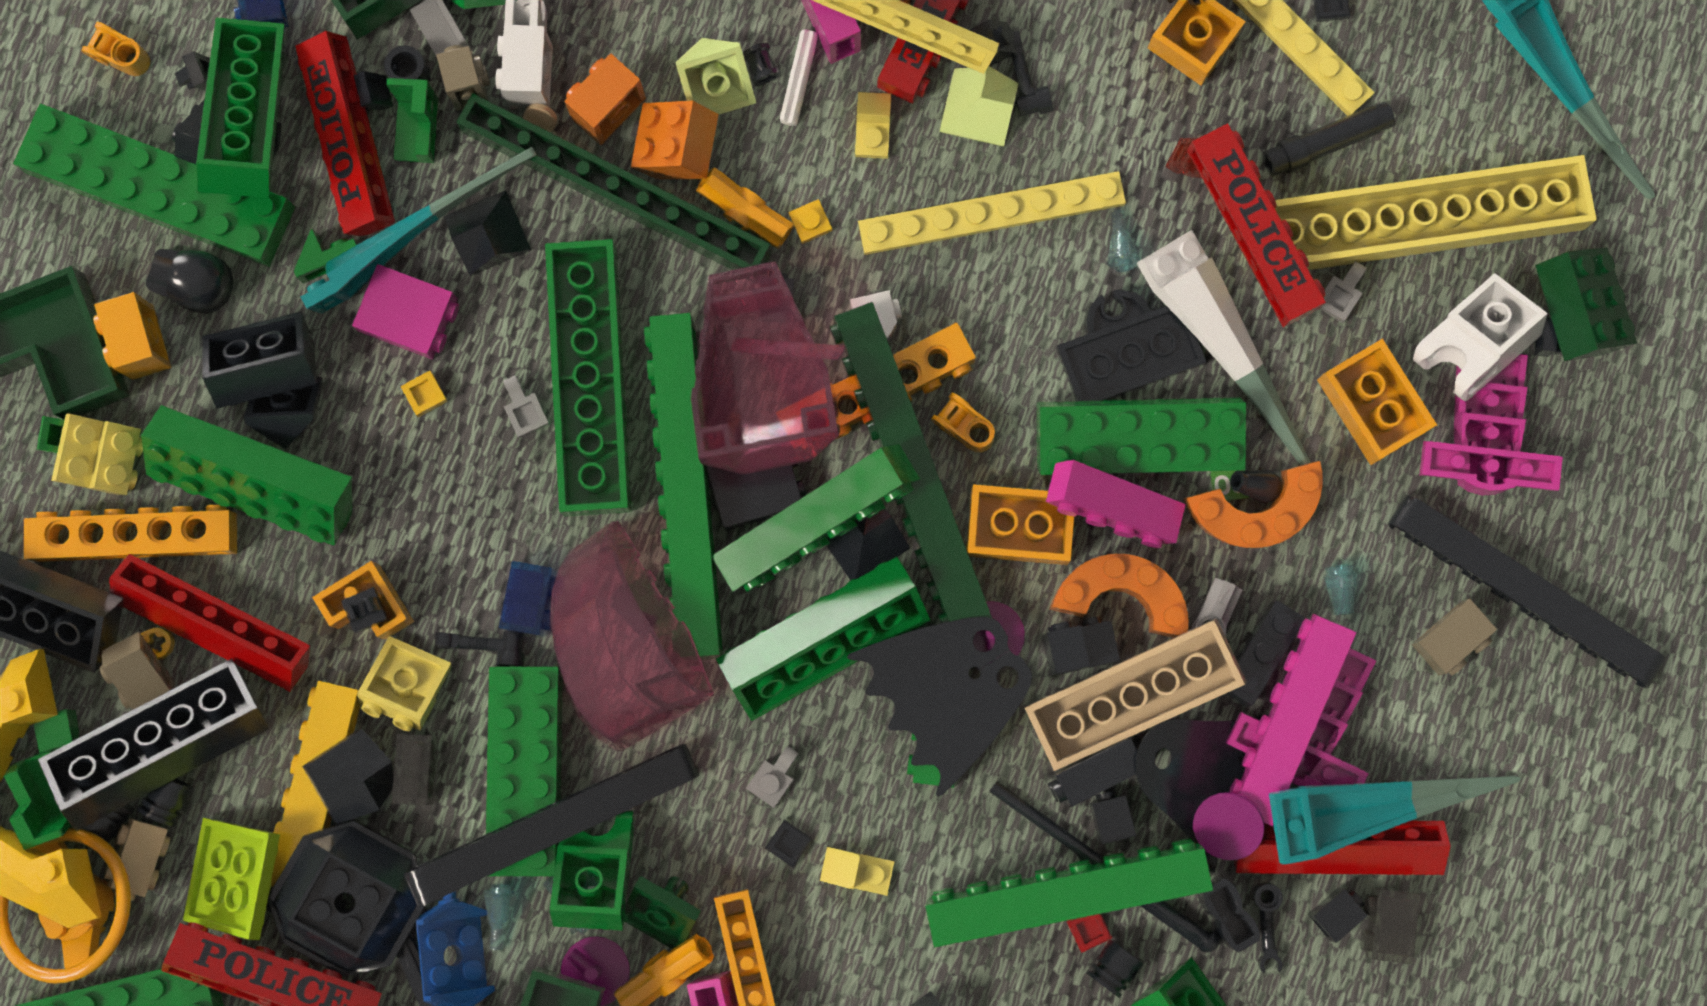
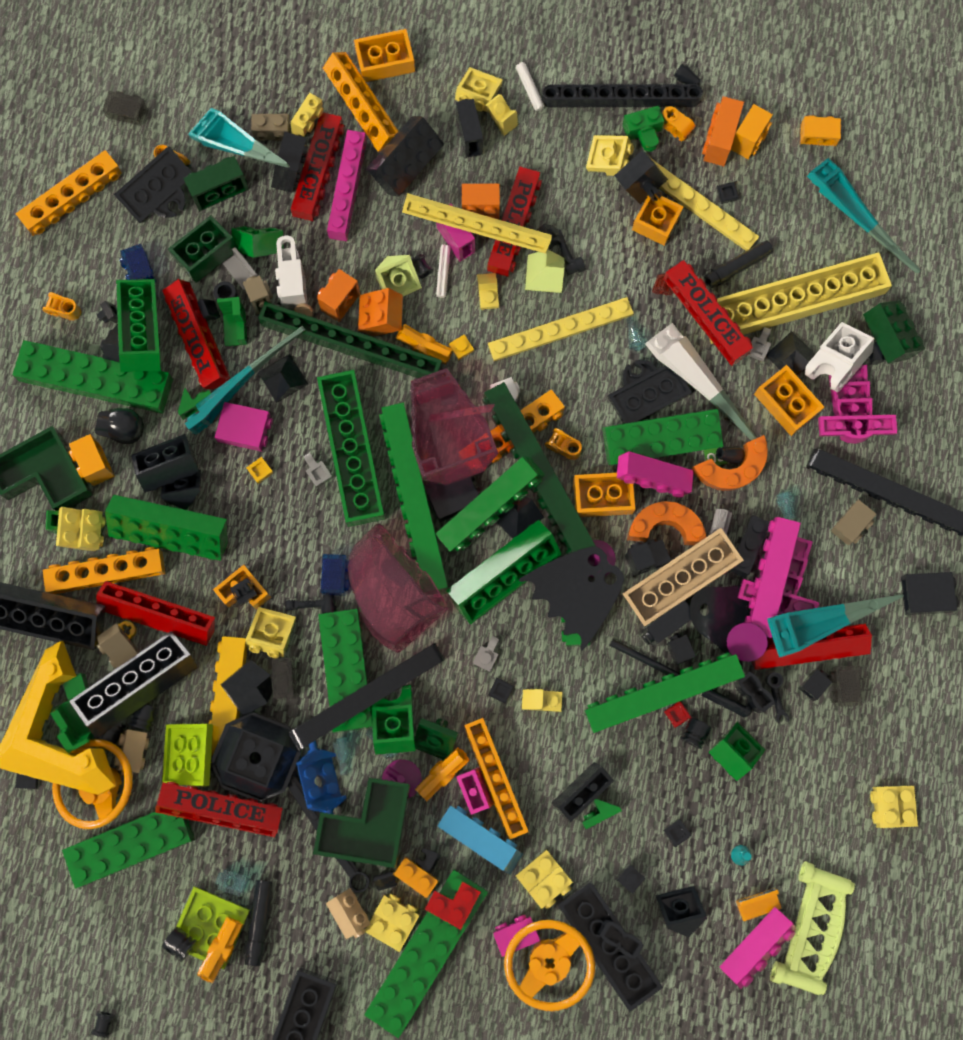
camera: 10 degrees left, 5 degrees down
none -> black slope [766,331,816,376]
none -> black brick [901,572,959,615]

